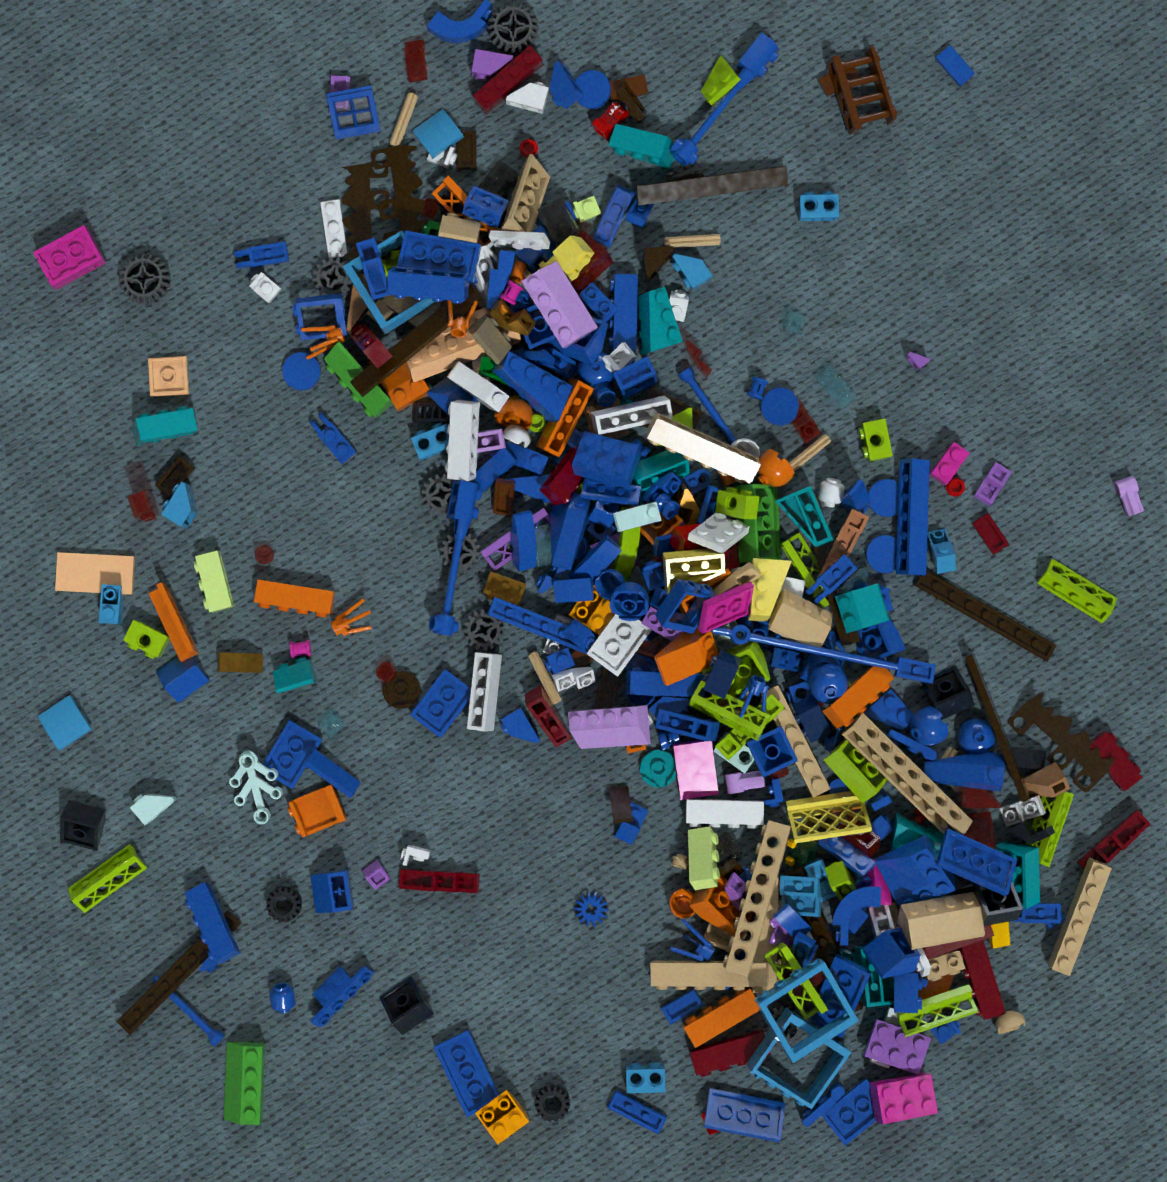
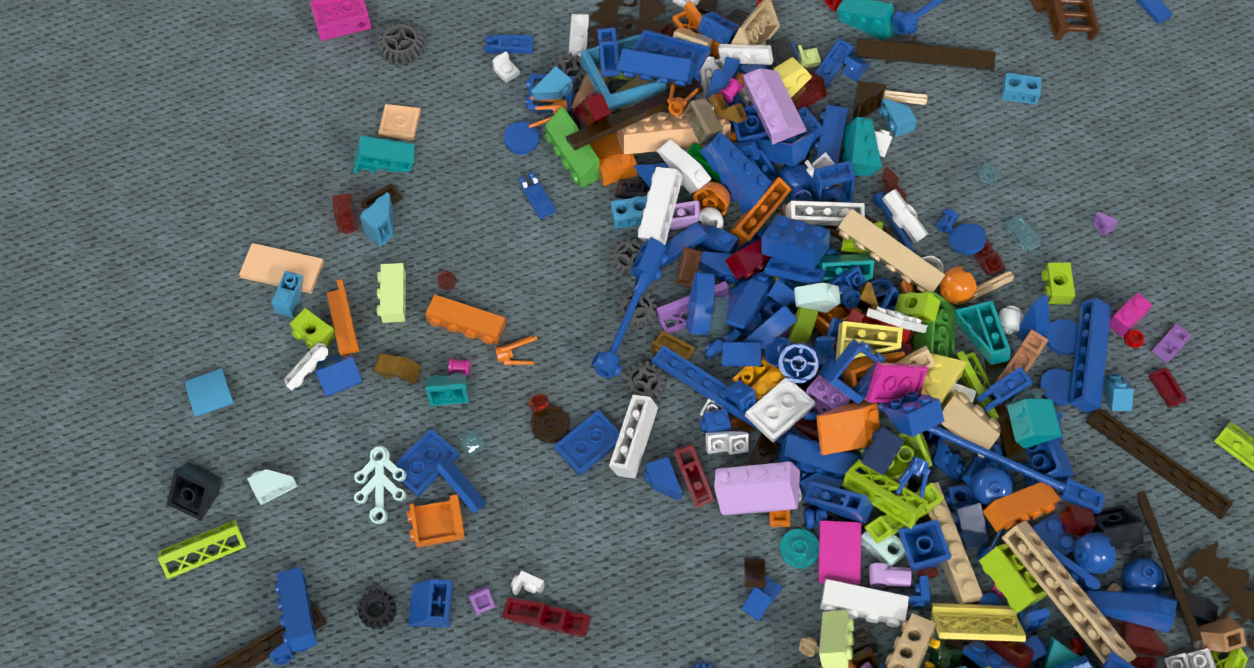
camera: 15 degrees right, 25 degrees down
tan axle [528,651,561,704] -> none
lime plate [529,413,546,432] -> none
none -> white hinge [284,342,329,390]
none -> dark azure slope [531,66,573,100]
none -> white piece [882,189,928,244]
none -> blue slope [882,391,944,437]
none -> clear red brick [1060,504,1096,536]

